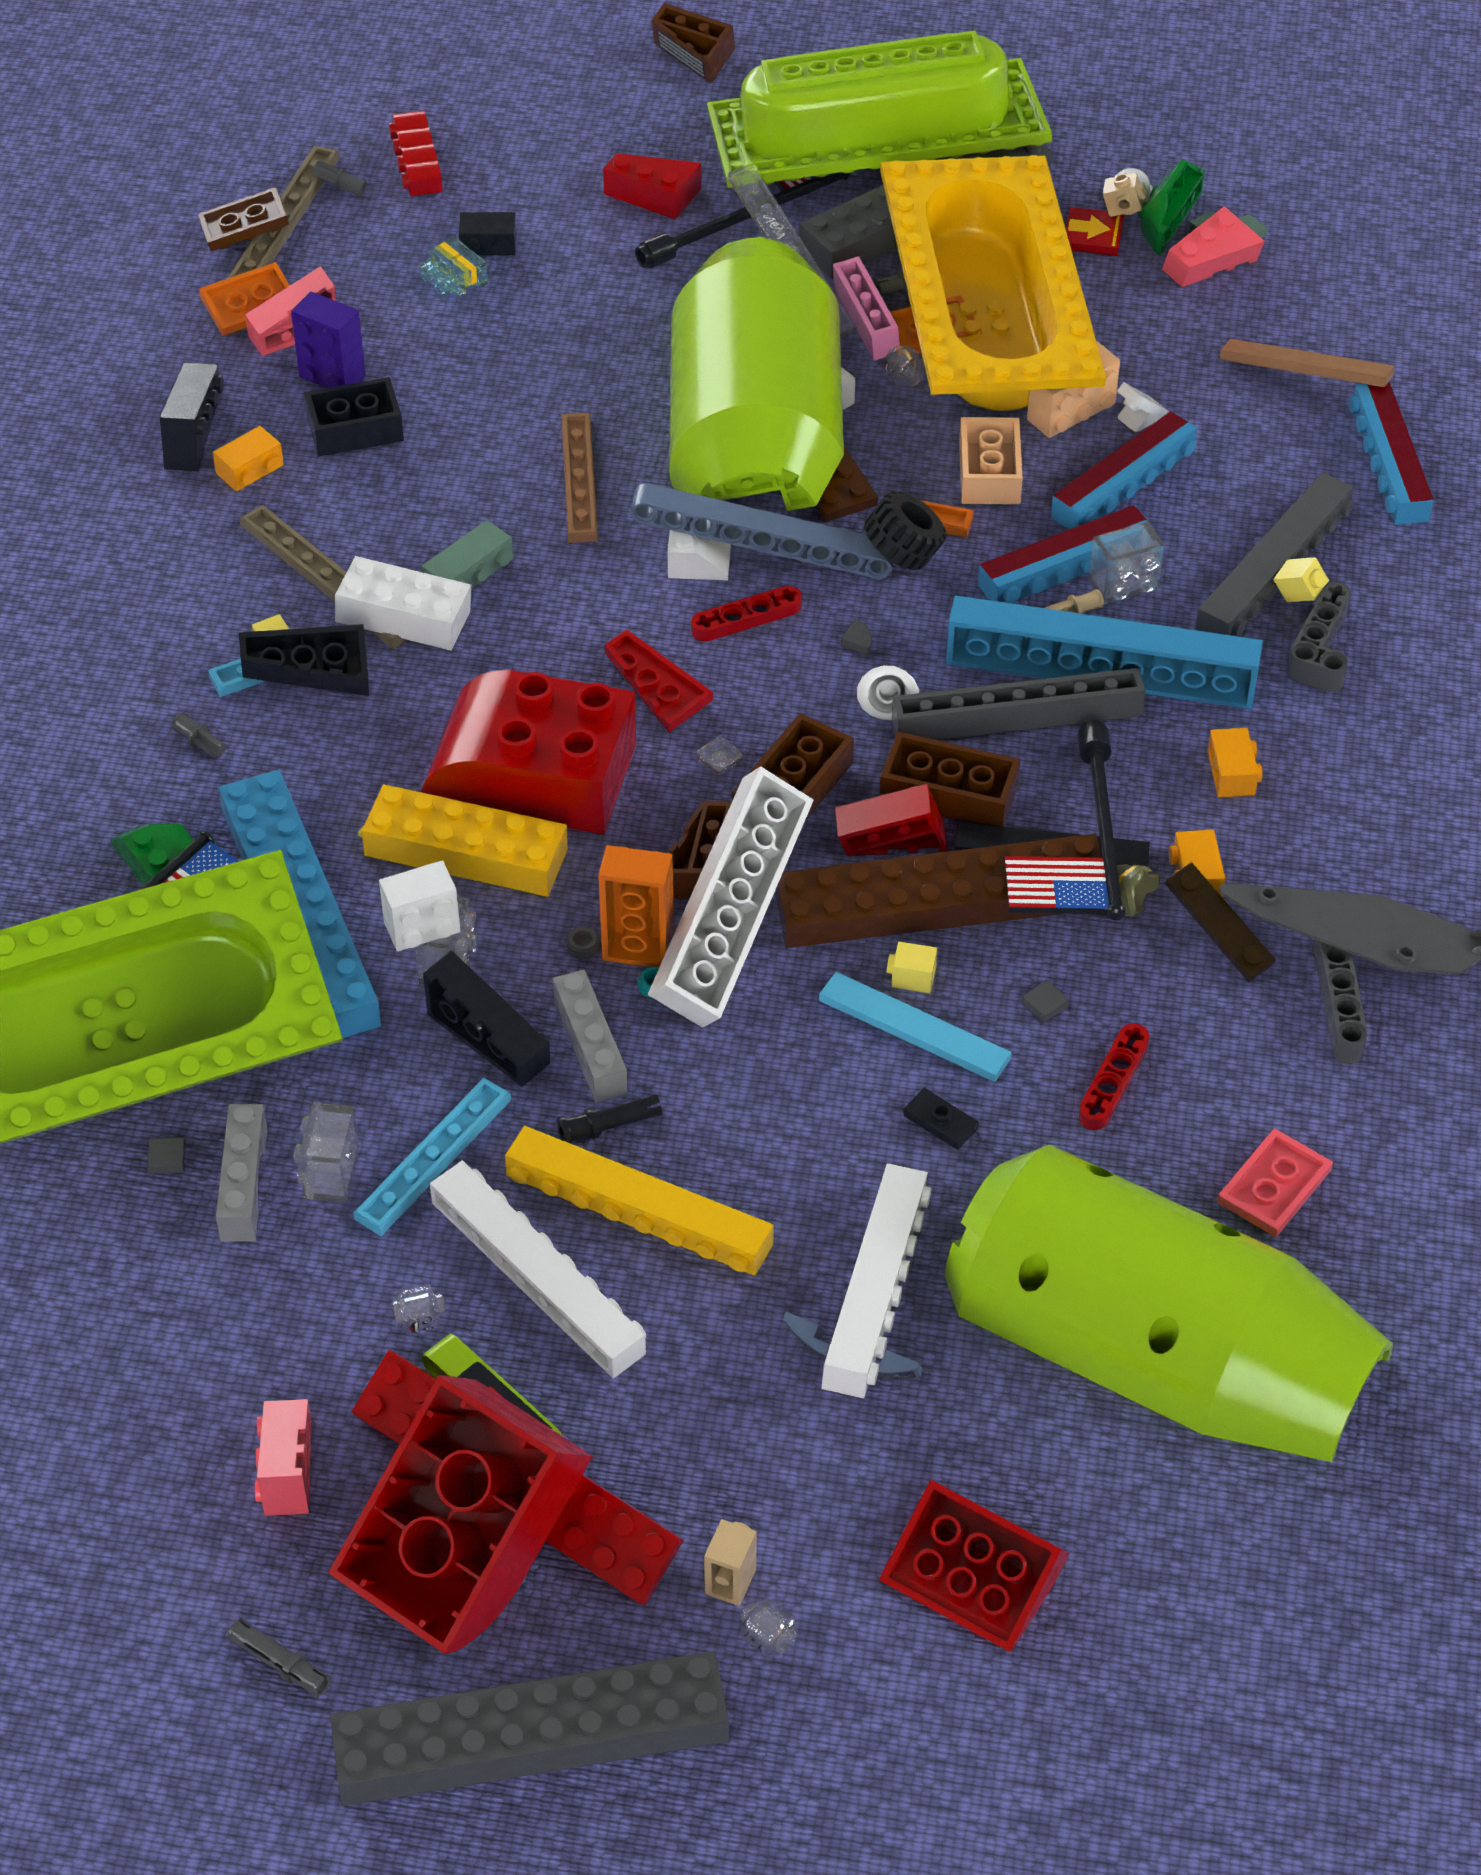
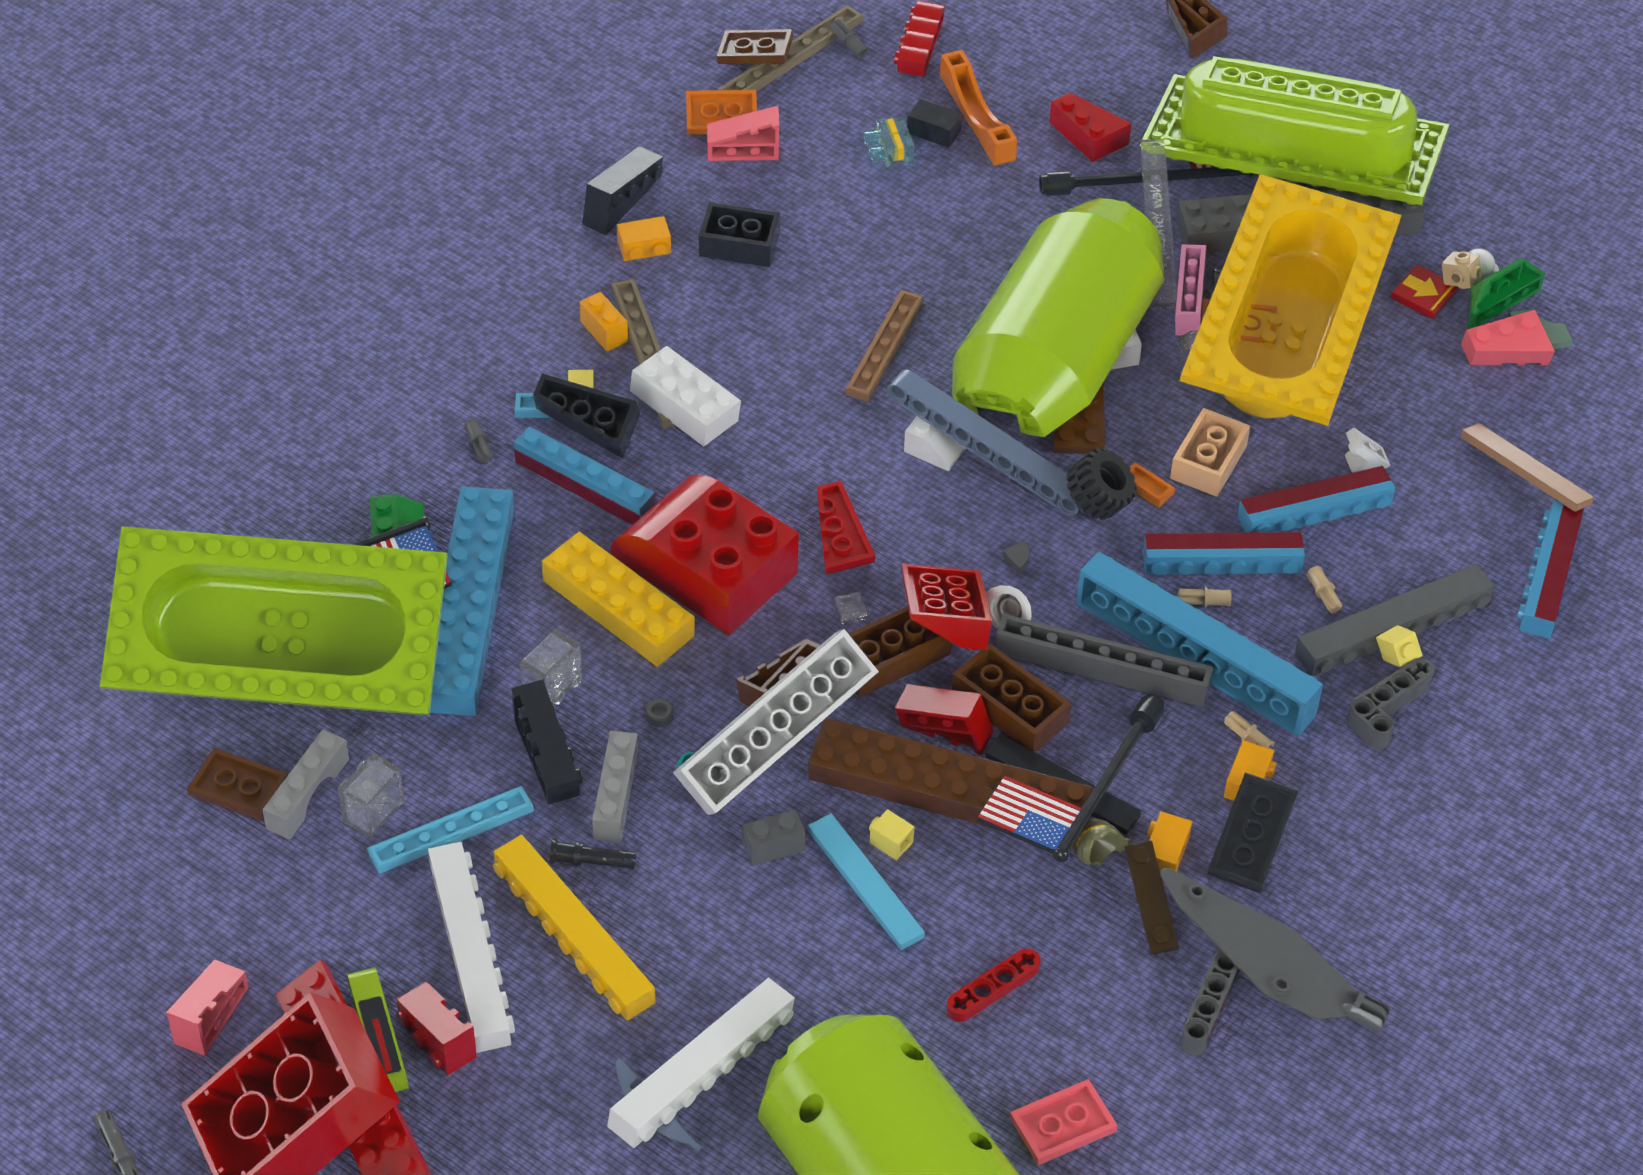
camera: 25 degrees right, 0 degrees up
dark grey tile [148,1138,185,1174] -> none
dark purple brick [291,291,366,388] -> none
white brick [379,860,460,952] -> none
clear head [391,1283,446,1333] -> none
sand green brick [421,520,513,589] -> none
orange brick [598,845,674,967] -> none
red beam [691,586,802,642] -> none
black plate [903,1088,979,1150] -> none
dark grey tile [1022,980,1069,1023] -> none
light nougat brick [1027,341,1120,438] -> none
clear brick [1089,521,1164,604] -> none
none -> reddish brown plate [187,747,288,821]
none -> red wedge [396,982,477,1076]
none -> dark azure brick [514,426,655,524]
none -> light orange brick [579,291,628,352]
none -> dark grey brick [742,809,805,866]
none -> red slope [901,564,992,650]
none -> orange arch [940,50,1018,166]
none -> black tile [1207,772,1298,893]
none -> tan axle [1224,711,1275,749]
none -> tan axle [1306,566,1342,614]

